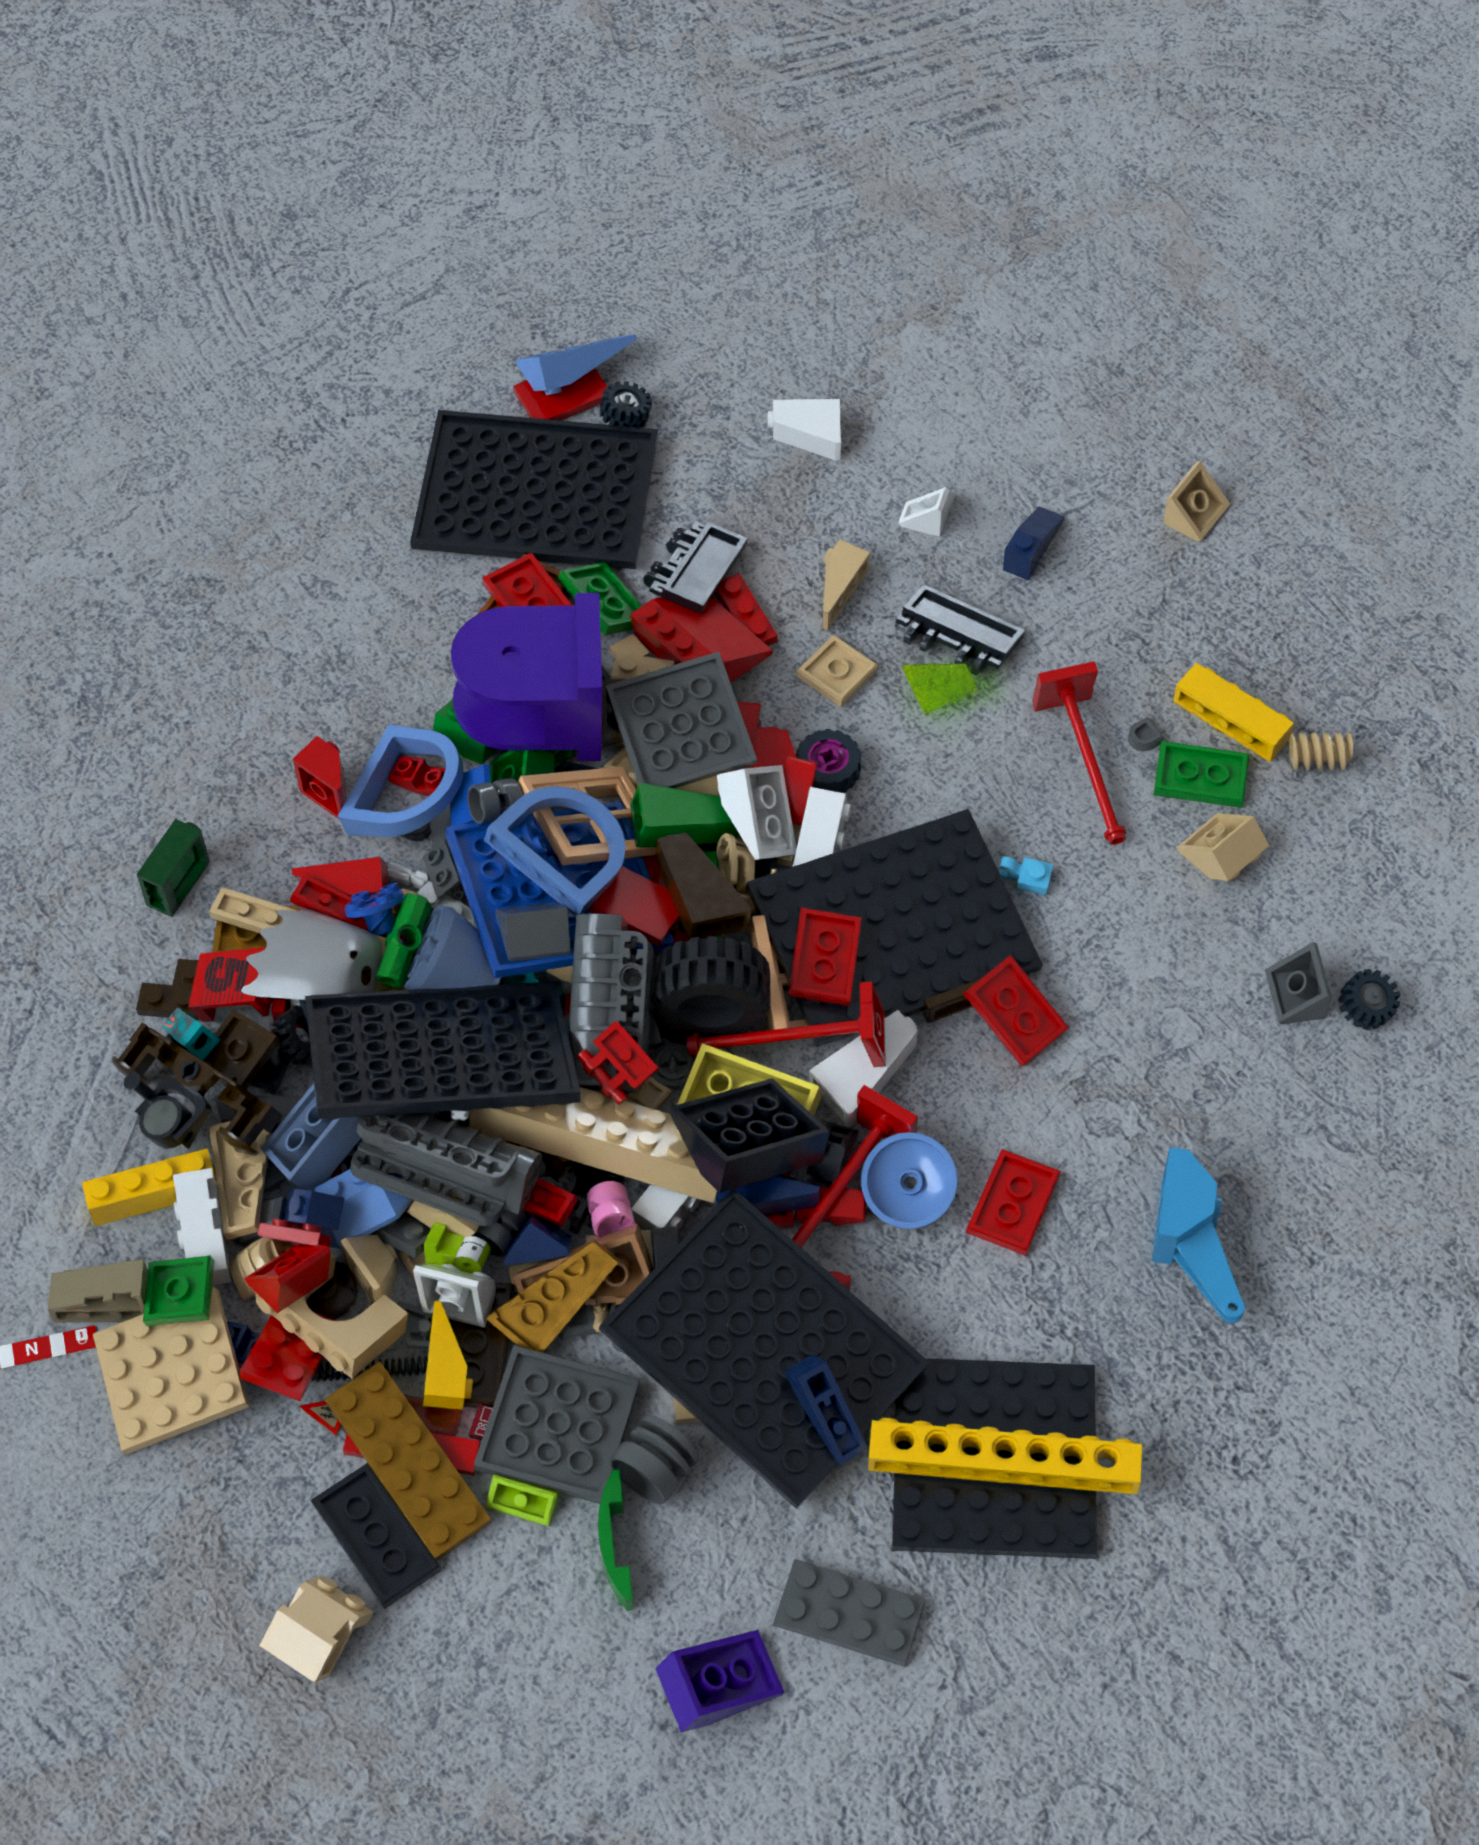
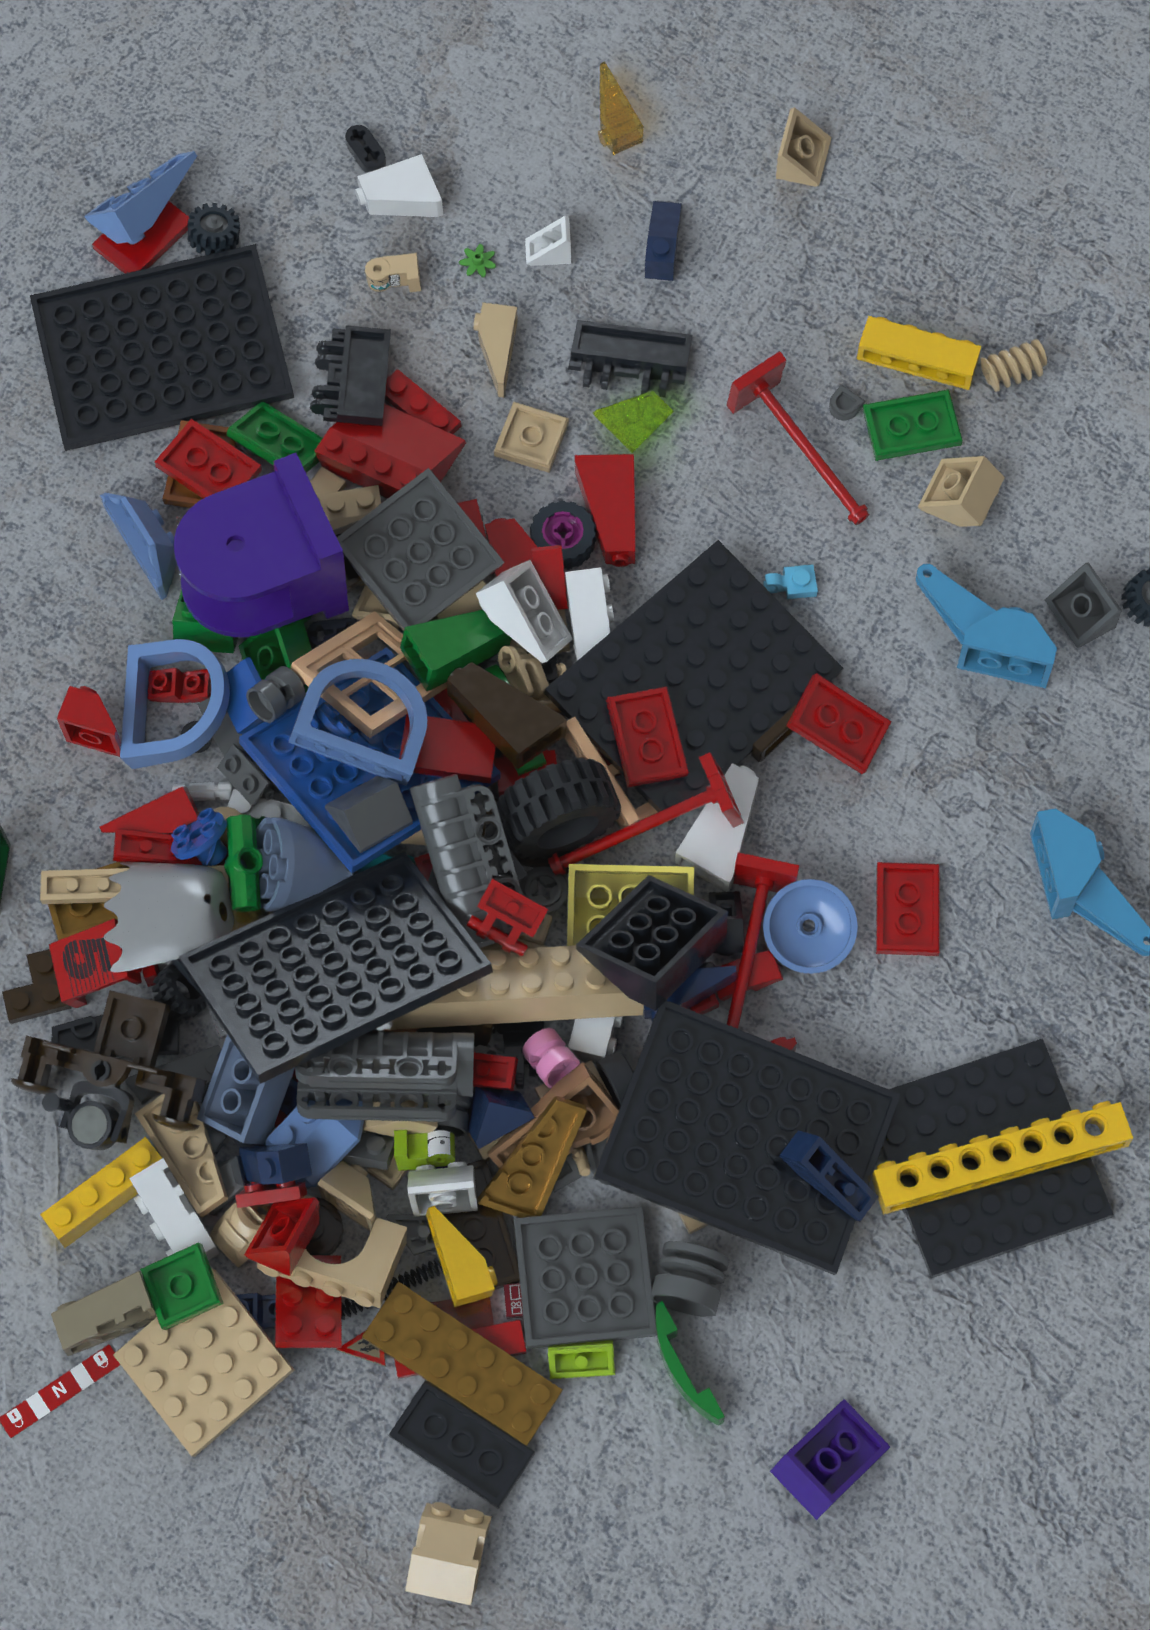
camera: 20 degrees left, 10 degrees up
teal leg [161,1008,220,1061] -> none
dark grey plate [774,1559,925,1667] -> none
none -> medium blue wedge [100,493,177,600]
none -> black beam [345,125,386,173]
none -> tan leg [365,253,421,292]
none -> bright green plant [459,244,496,278]
none -> red slope [575,454,635,567]
none -> clear yellow slope [598,62,644,155]
none -> dark azure slope [916,564,1057,688]

